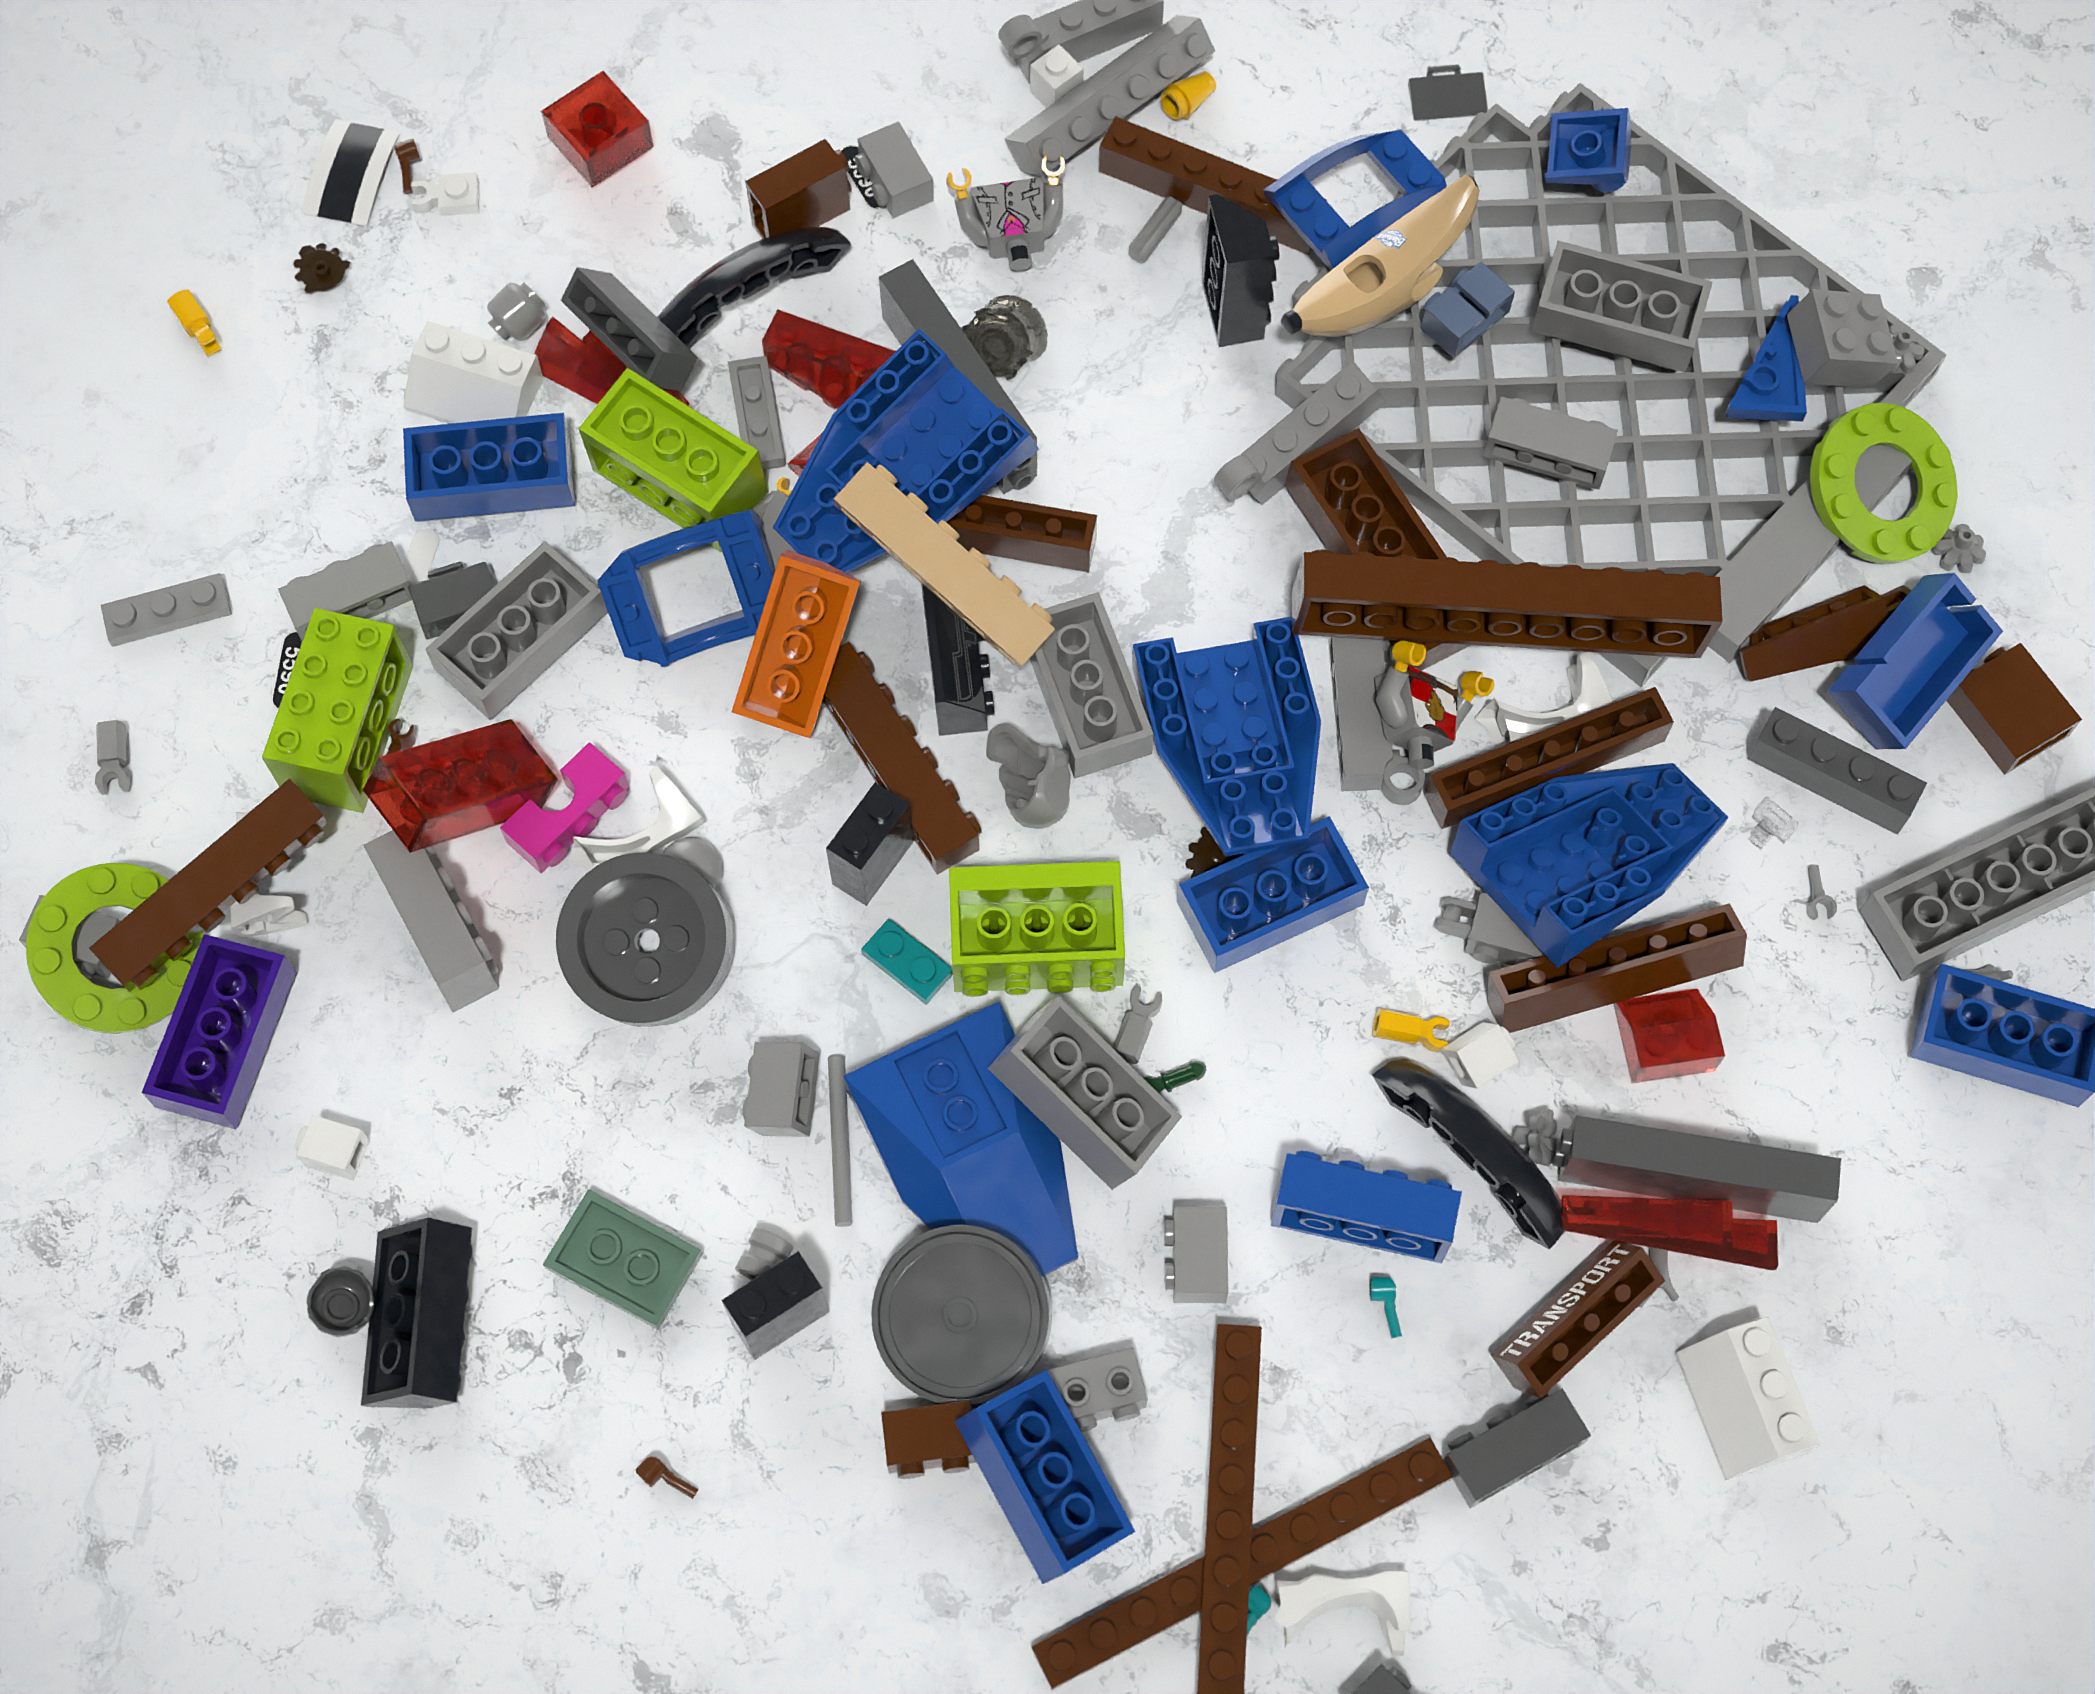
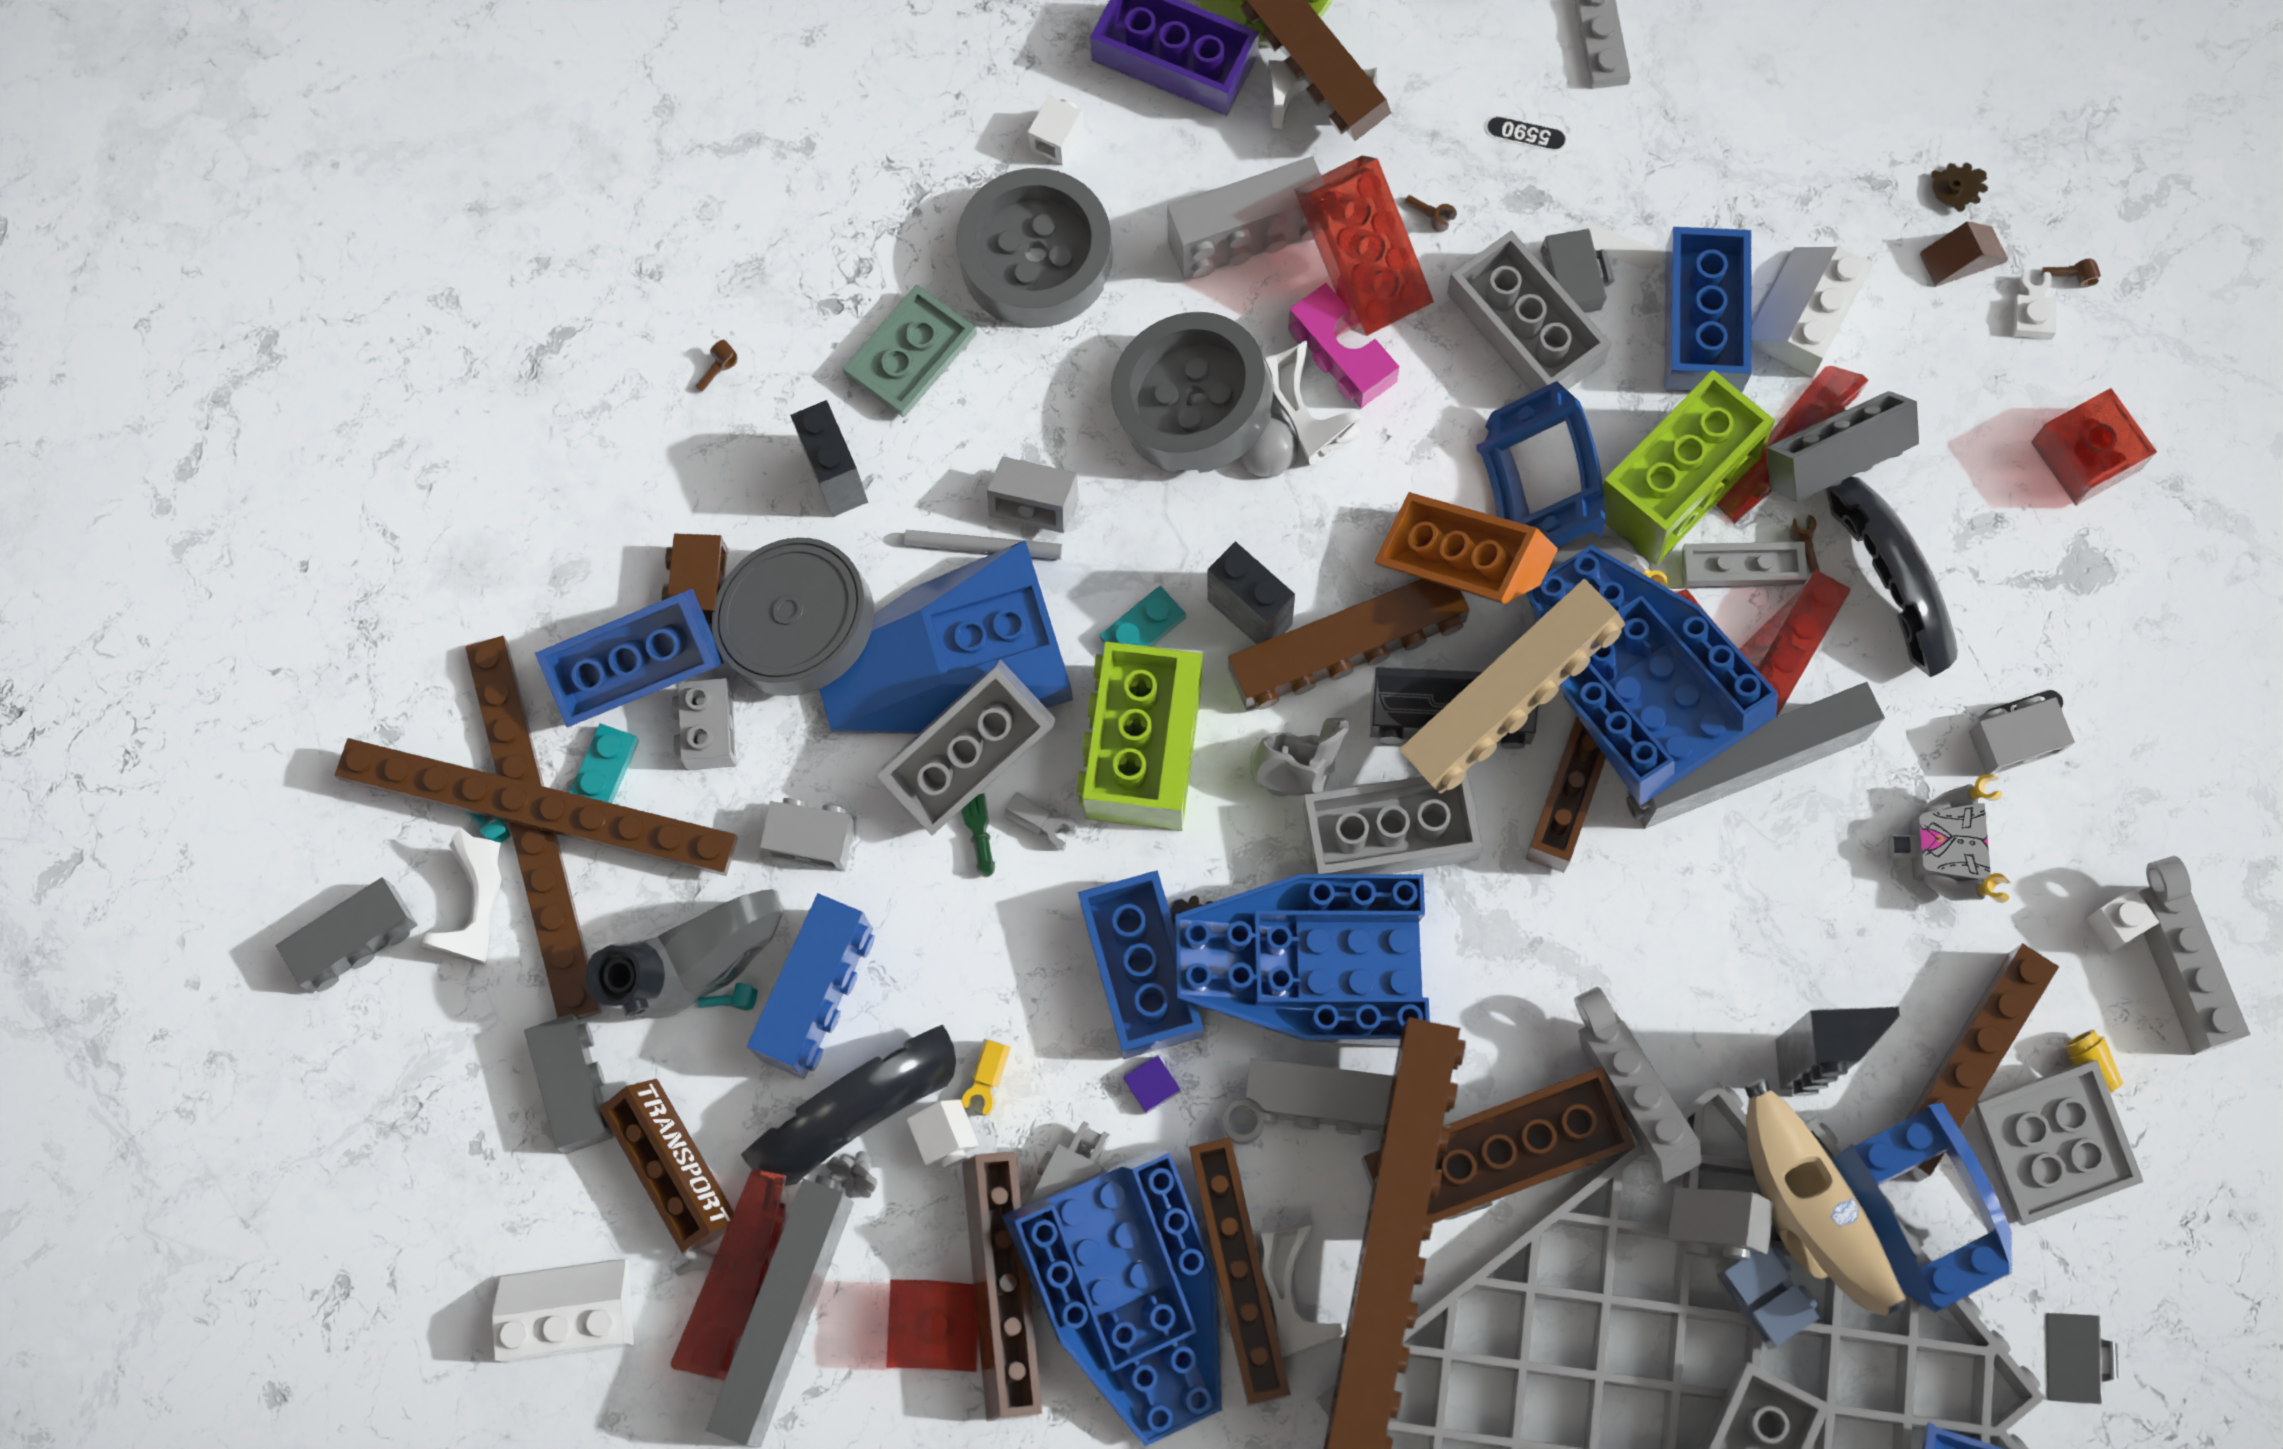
camera: 105 degrees right, 5 degrees up
yellow bar [167,289,221,357] -> none
lime brick [262,608,413,813] -> none
light grey brick [278,541,412,641] -> none
sticker [302,120,400,226] -> none
dark grey hair [306,1266,375,1338] -> none
black slope [361,1217,472,1408] -> none
light grey head [487,282,546,341] -> none
light grey wheel [735,1228,794,1280] -> none
reddish brown brick [745,138,852,239] -> none
clear smoke hair [961,295,1048,380] -> none
light grey brick [1004,15,1215,176] -> none
light grey axle [1128,196,1183,263] -> none
torso [1375,640,1494,769] -> none
light grey brick [1483,396,1618,490] -> none
none -> teal plate [569,723,640,803]
none -> dark grey piece [585,889,783,1019]
none -> dark grey brick [957,168,1112,328]
none -> dark purple tile [1123,1055,1181,1114]
none -> light grey brick [1668,1187,1774,1260]
none -> reddish brown hand [1789,515,1820,573]
none -> reddish brown slope [1920,221,2008,287]
none -> light grey plate [1974,1059,2144,1226]

